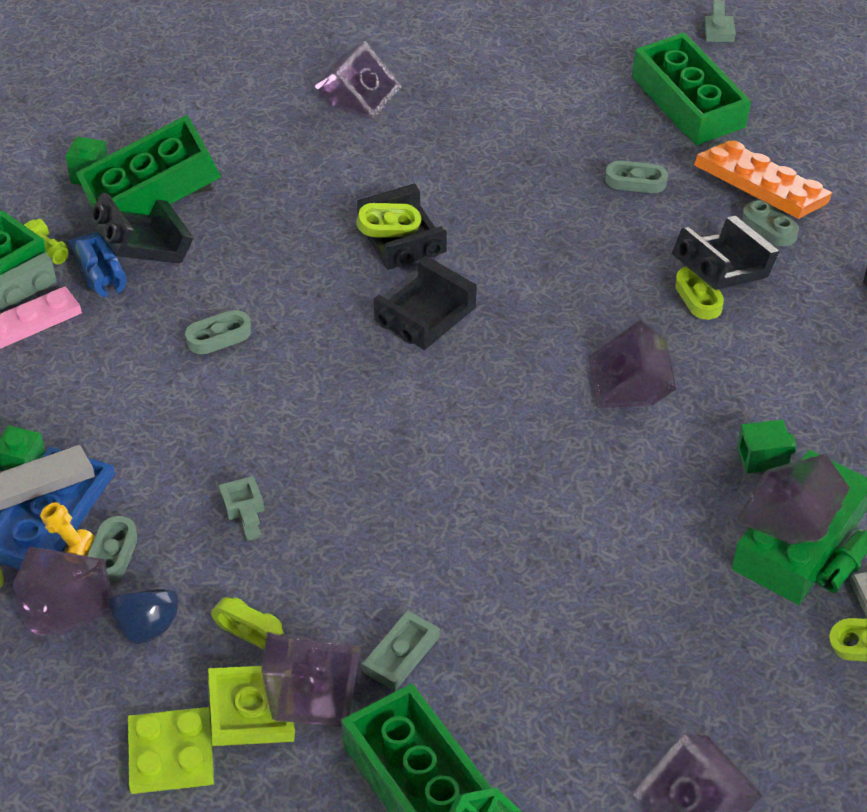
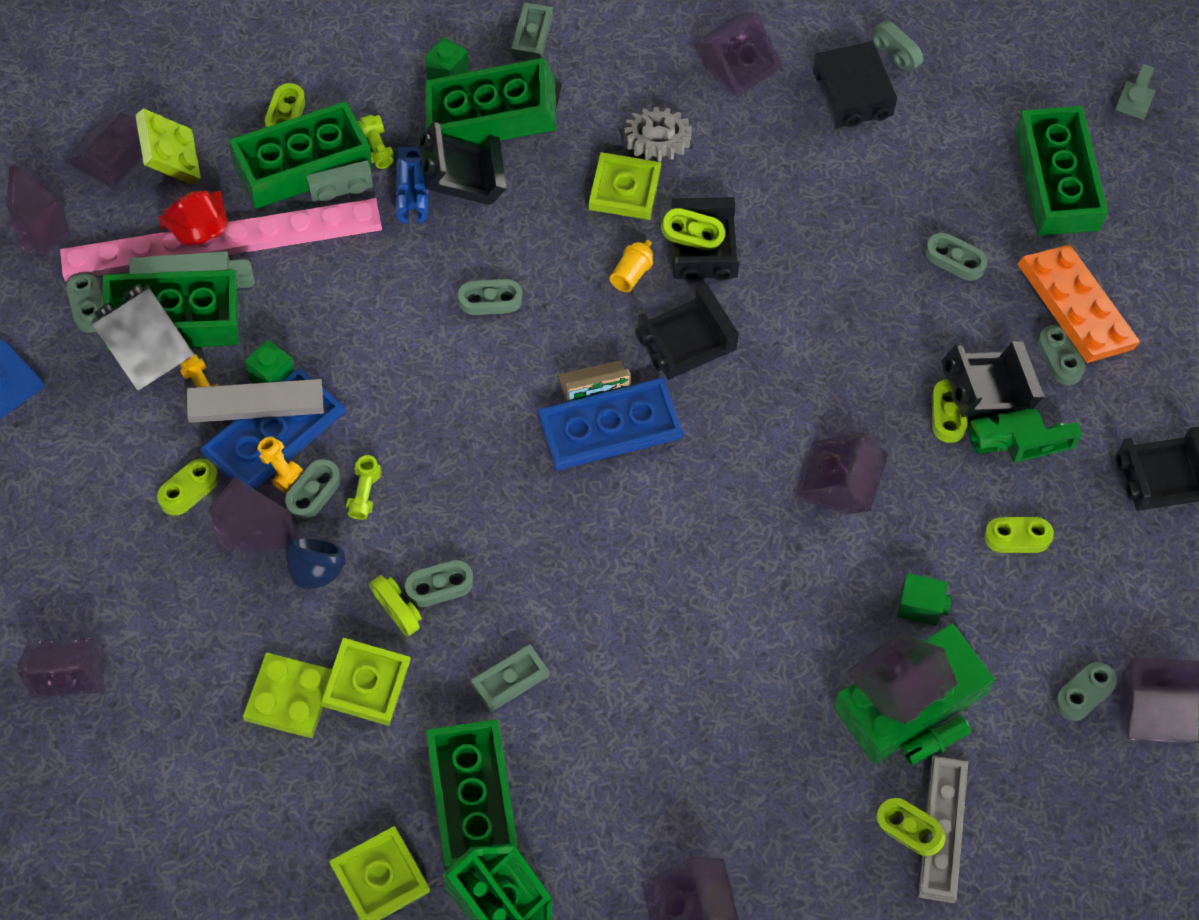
camera: 20 degrees right, 15 degrees up
sand green plate [218,476,265,541] -> none
clear purple slope [261,632,361,727] -> none
none -> lime bar [346,455,382,520]
none -> sand green plate [405,560,474,607]
none -> sand green plate [511,2,553,60]
none -> blue plate [537,377,684,471]
none -> dark tan panel [558,360,631,402]
none -> lime plate [589,152,662,220]
none -> yellow piece [610,240,653,292]
none -> light grey gear [624,107,692,162]
none -> black panel [813,41,897,128]
none -> sand green plate [873,20,923,72]
none -> green plate [968,409,1082,463]
none -> lime plate [984,517,1054,553]

